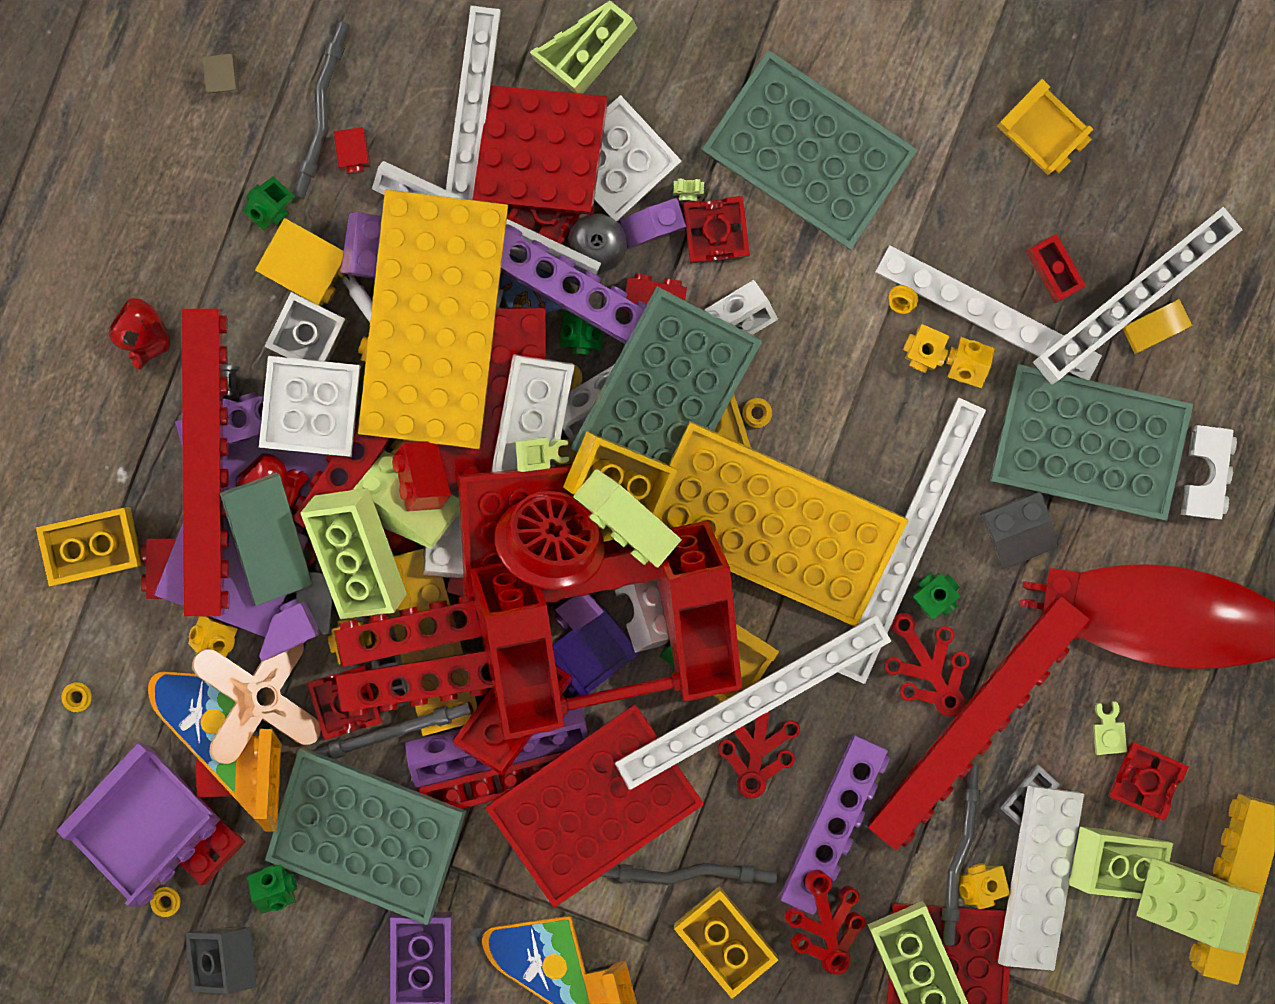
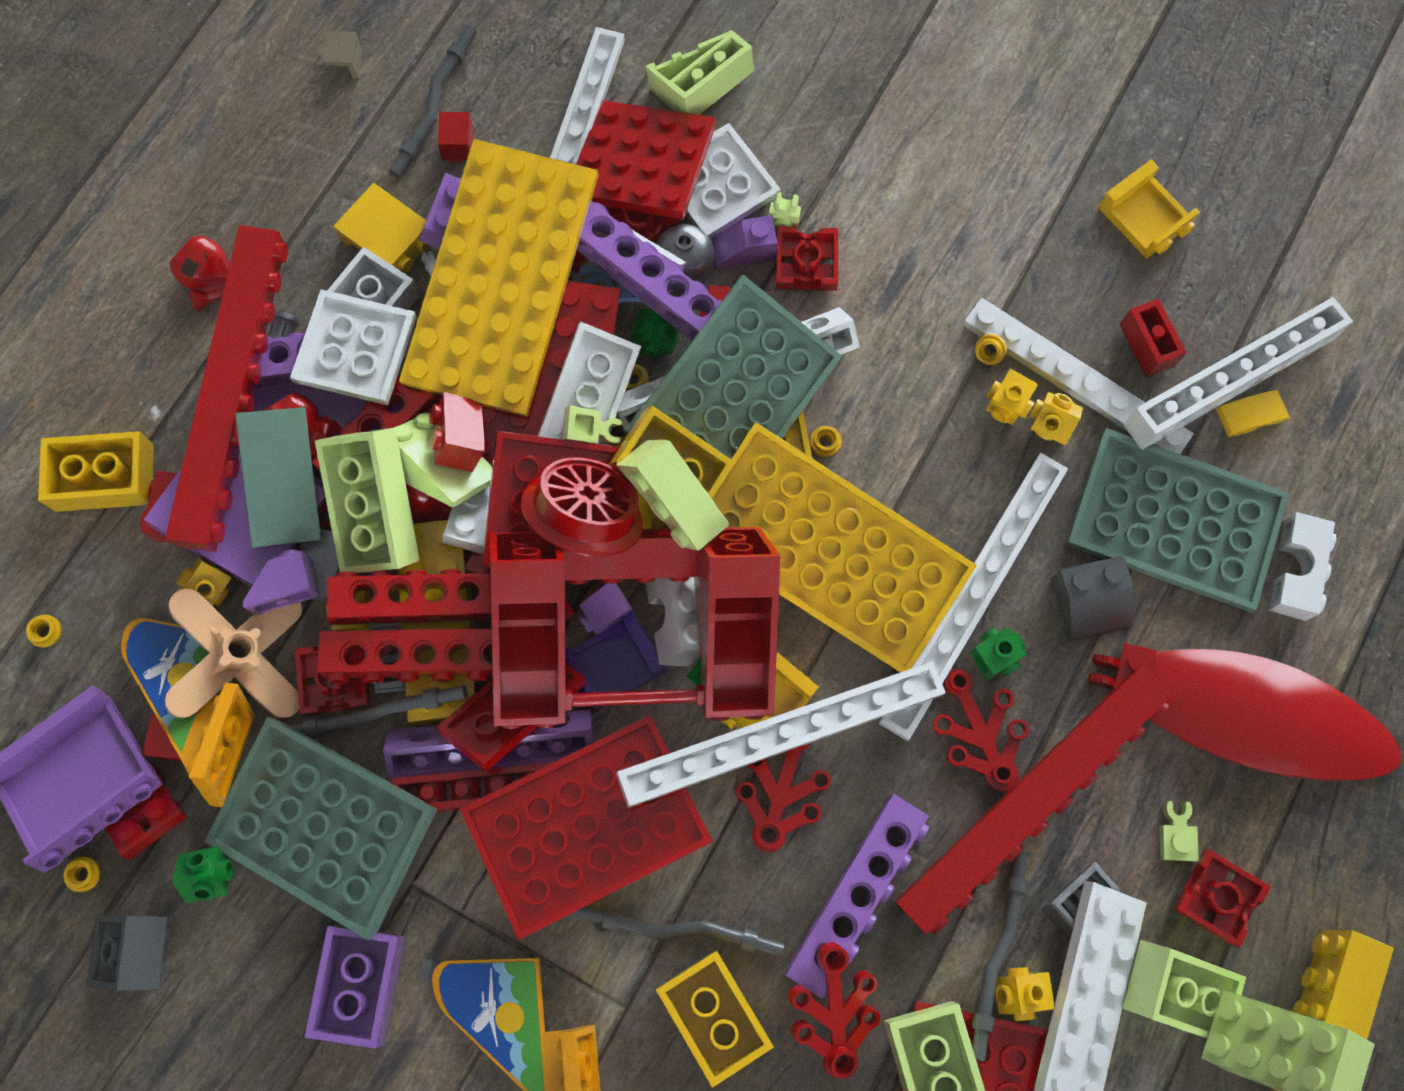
camera: 10 degrees right, 15 degrees down
green brick [242,176,295,231] -> none
sand green plate [701,50,918,251] -> none

